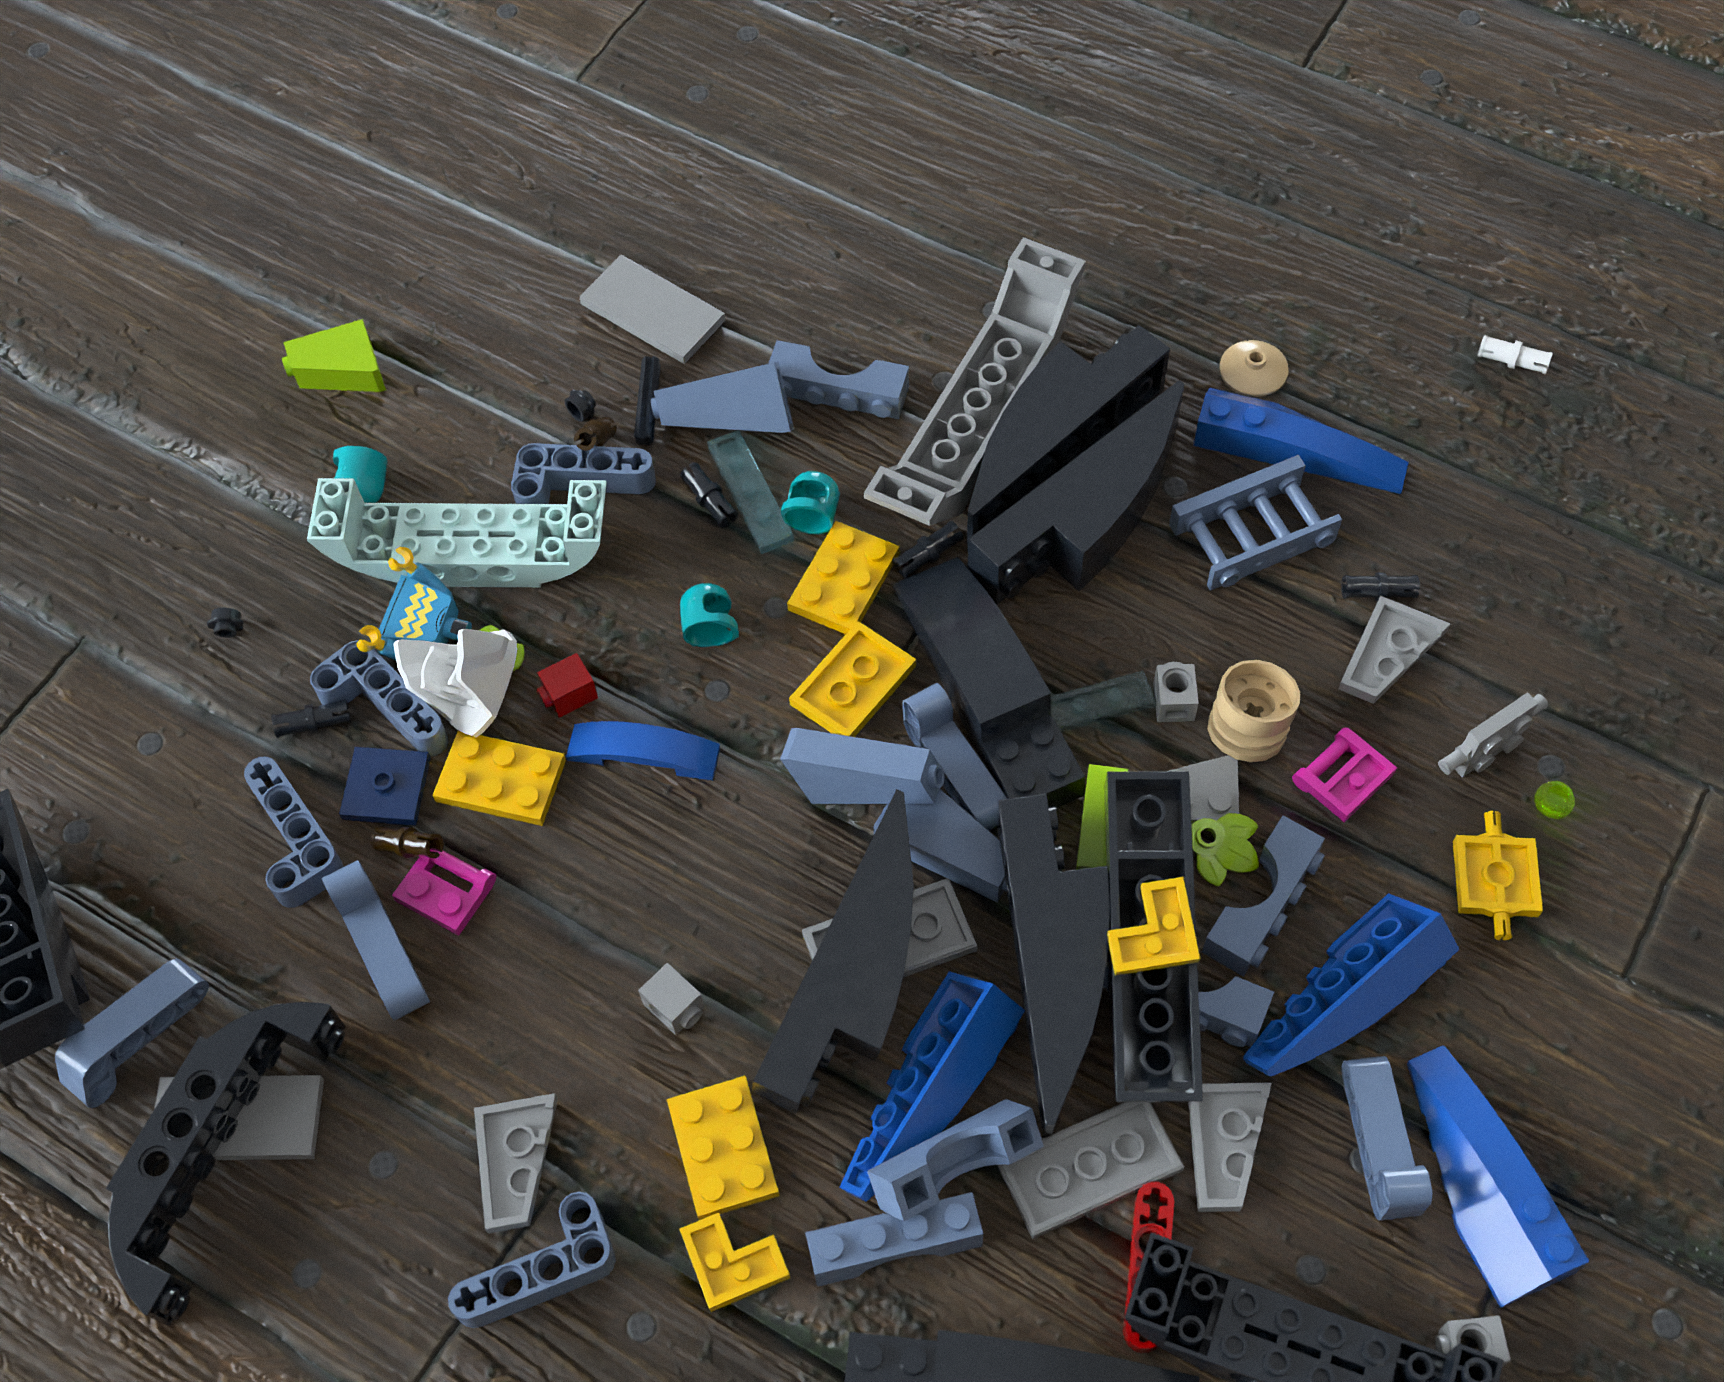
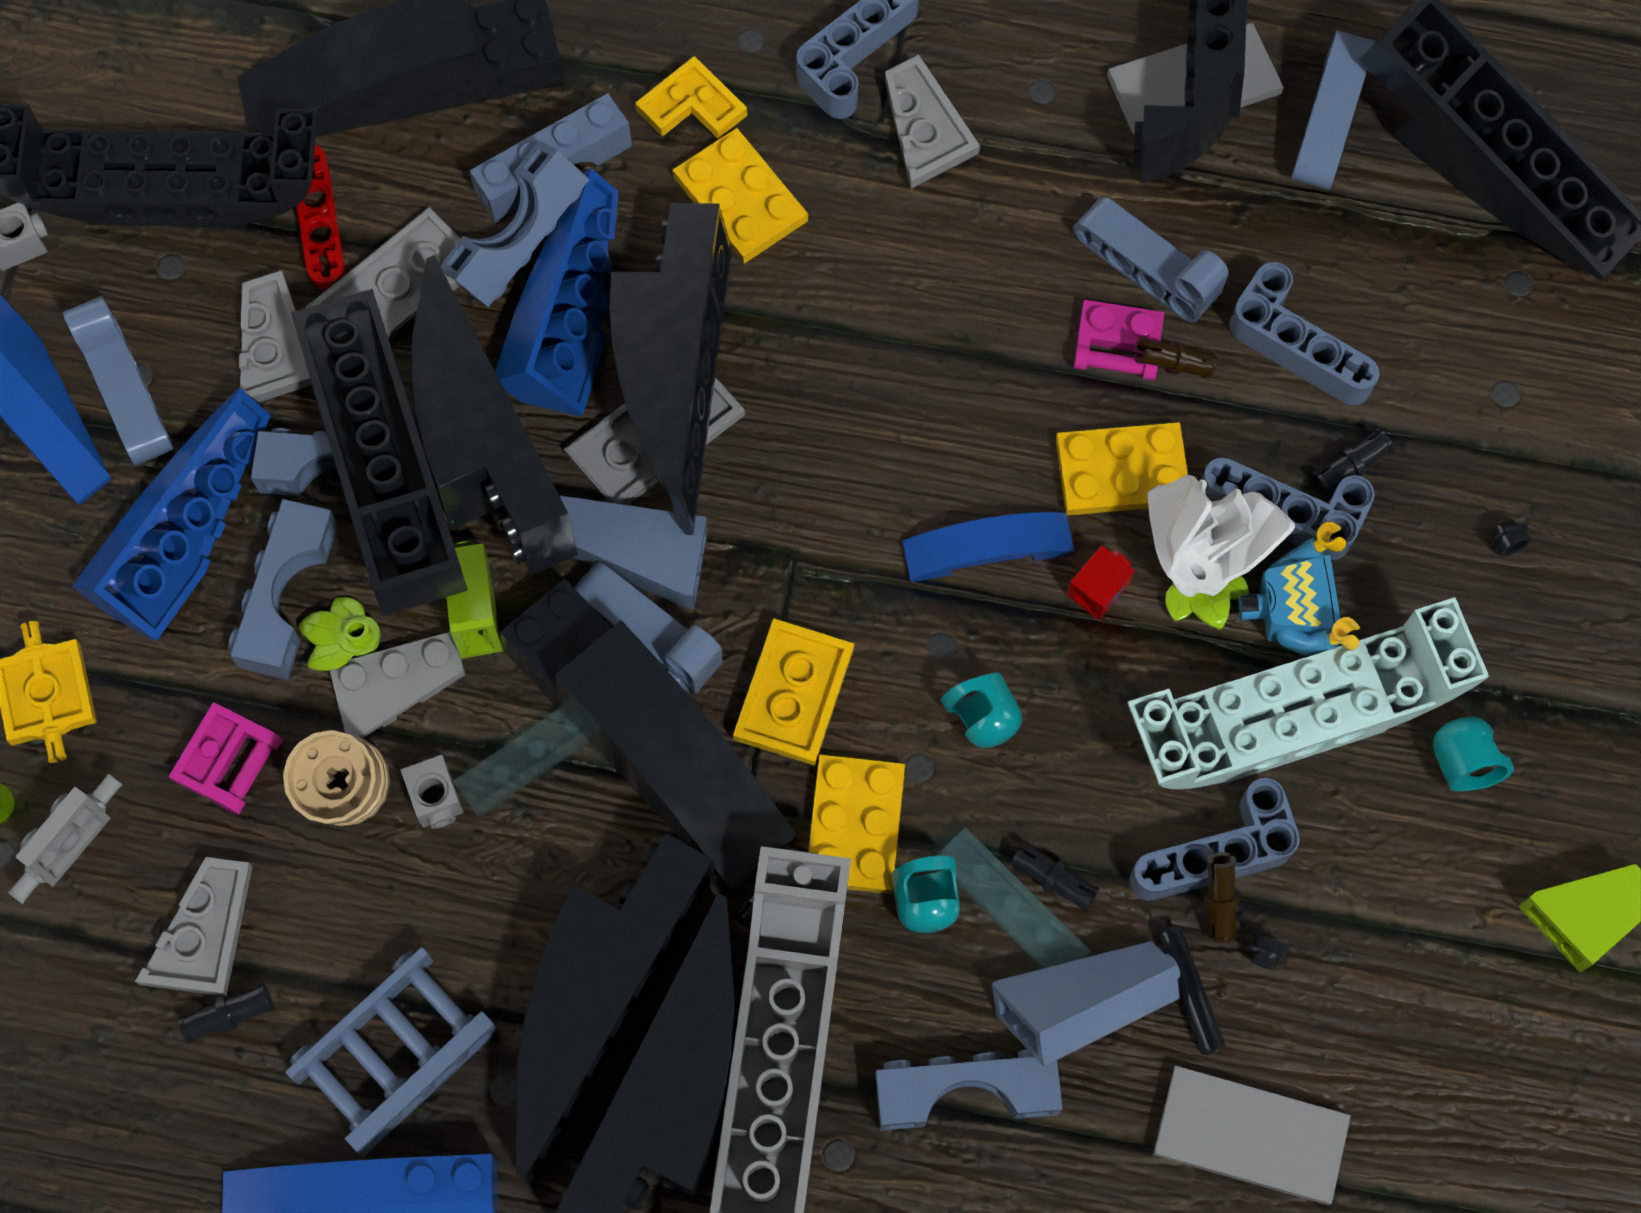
camera: 155 degrees right, 10 degrees up
dark blue plate [339,747,431,825] -> none
light grey brick [638,963,705,1035] -> none
sand blue slope [780,728,944,804] -> none
yellow plate [1107,877,1200,975] -> none

